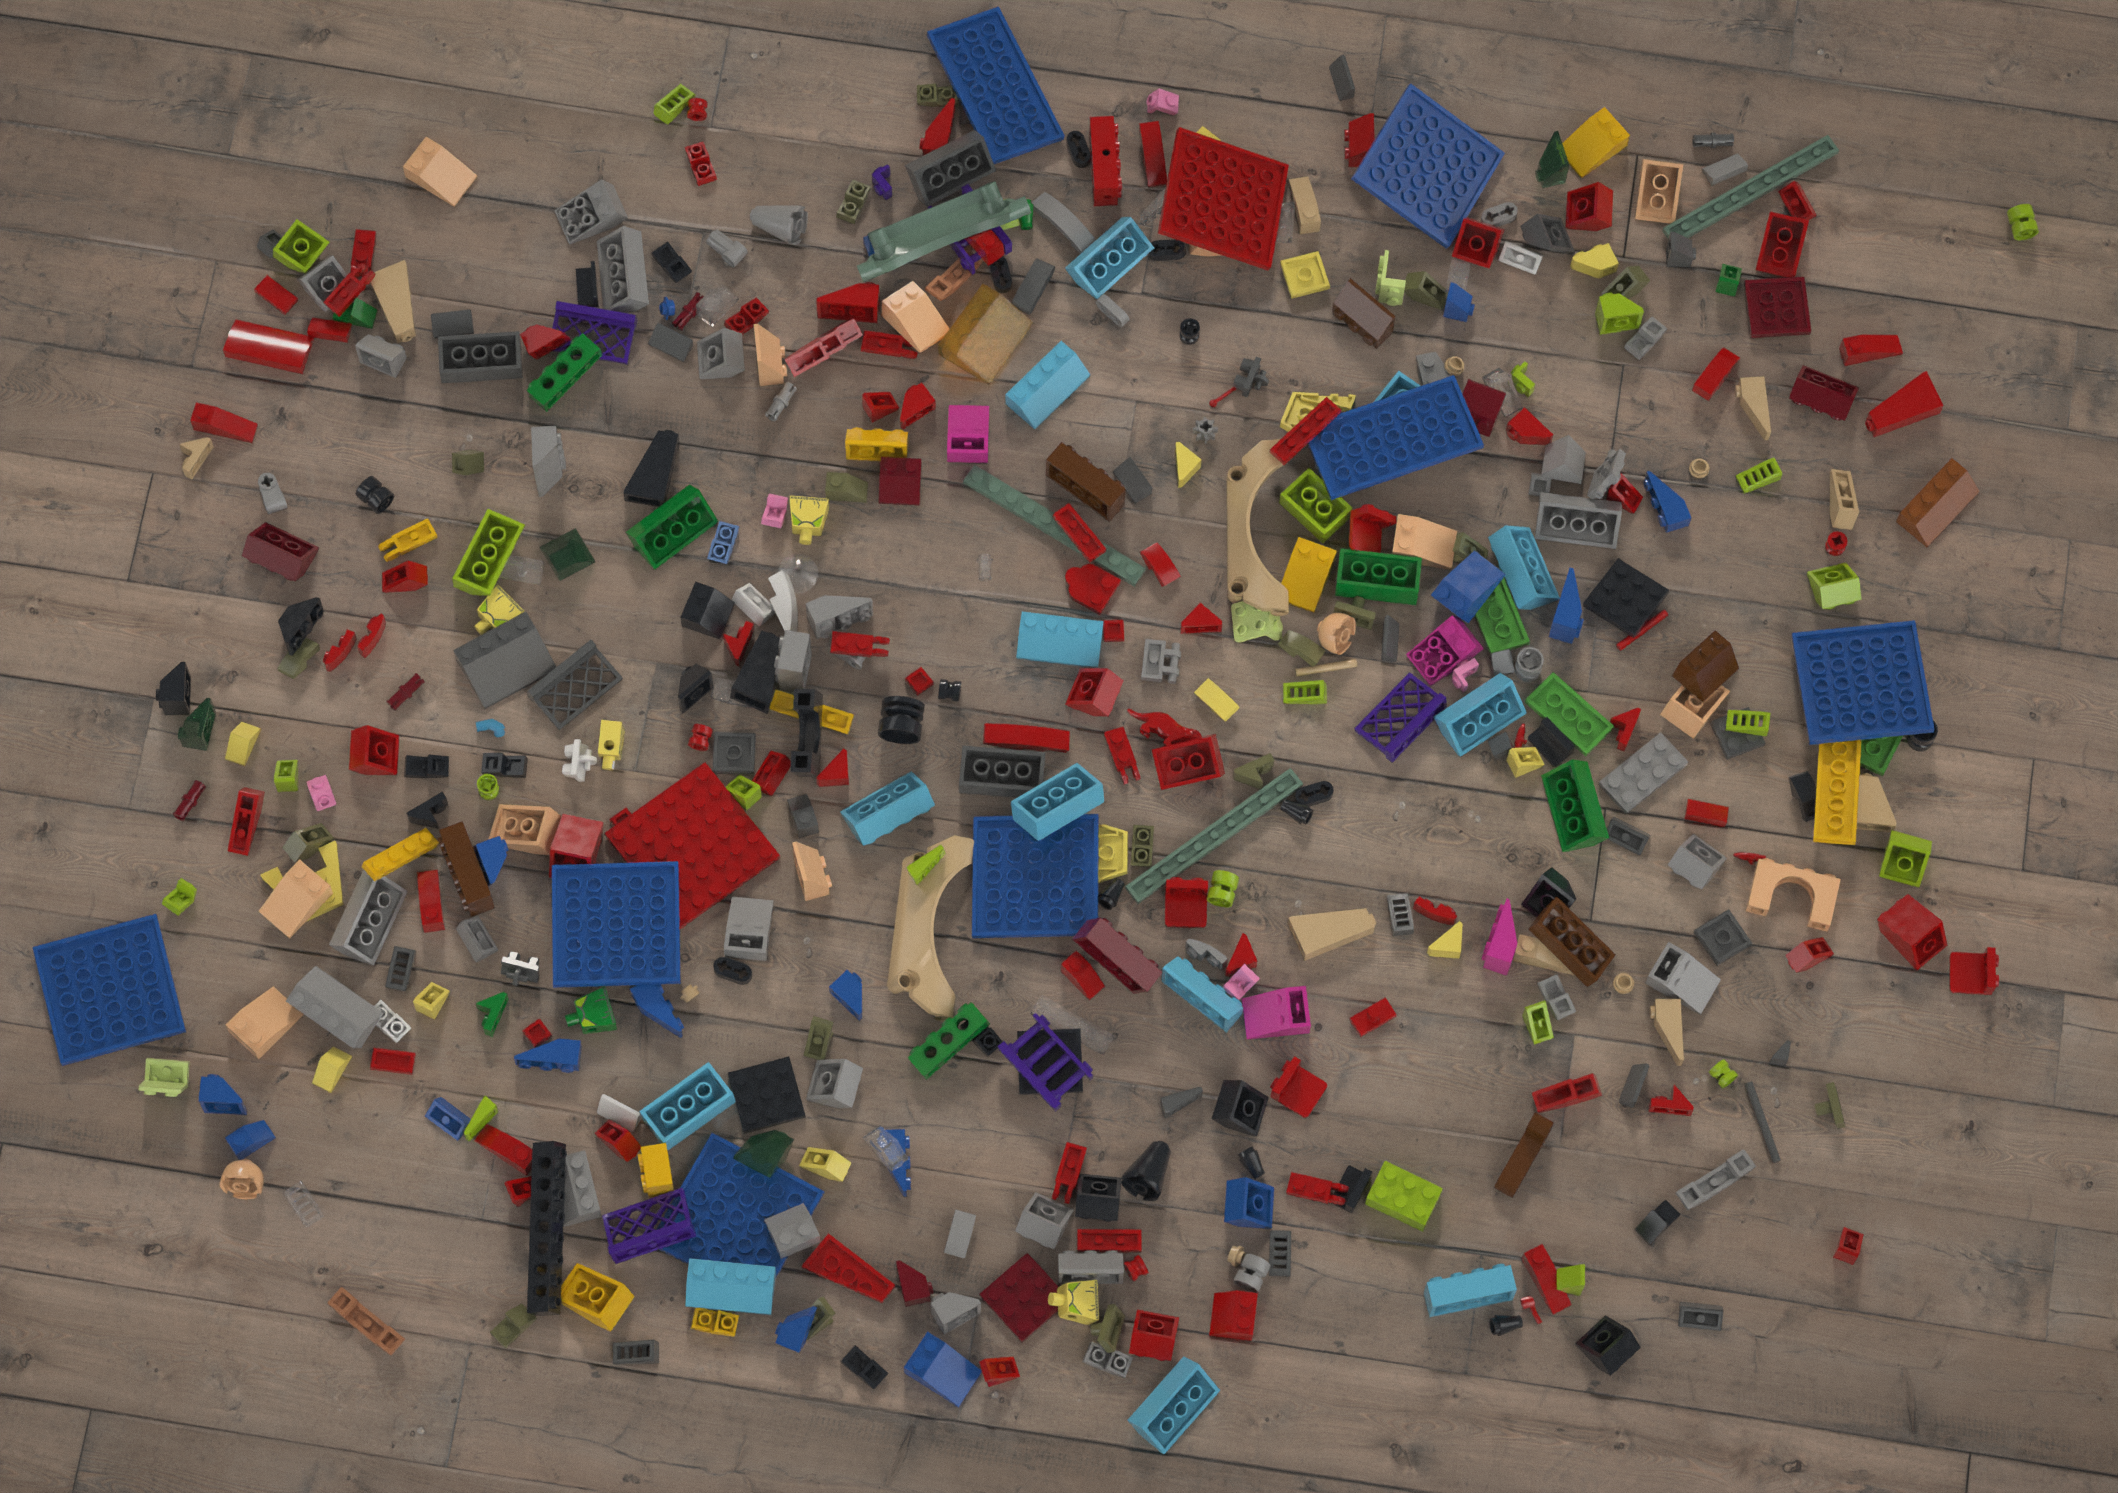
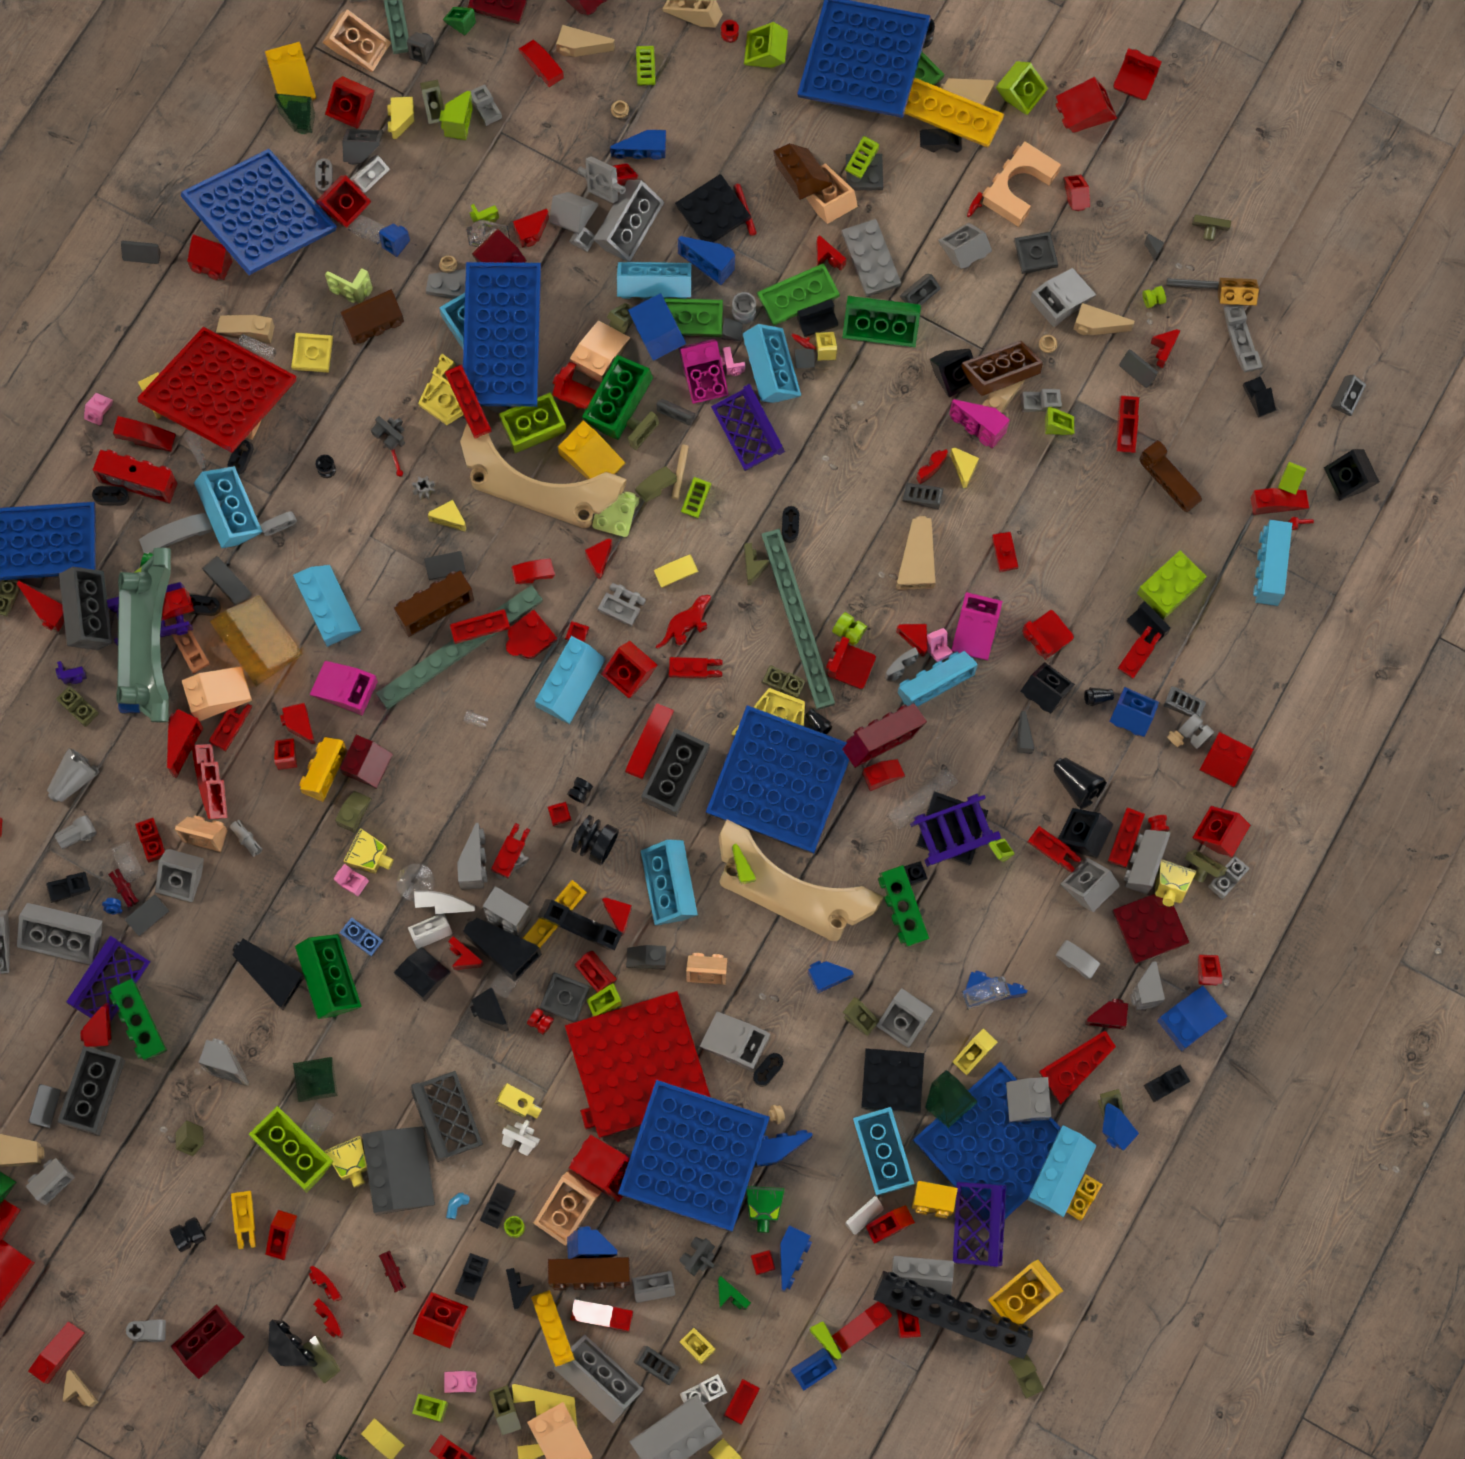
camera: 70 degrees left, 5 degrees up
black panel [576,261,599,307] -> none
dark grey slope [613,1339,659,1365] -> none
medium azure brick [1011,763,1104,841] -> none
medium azure slope [1128,1356,1220,1454] -> none
red slope [1152,733,1225,790] -> none
black cone [1281,799,1313,825] -> none
light nougat cylinder [1317,613,1356,655] -> none
olive slope [1404,271,1449,310] -> none
black cone [1489,1315,1523,1336] -> none
red slope [1684,799,1729,827] -> none
red slope [1833,1227,1864,1265] -> none
none -> lime slope [988,839,1015,862]
none -> pearl gold brick [1218,278,1259,305]

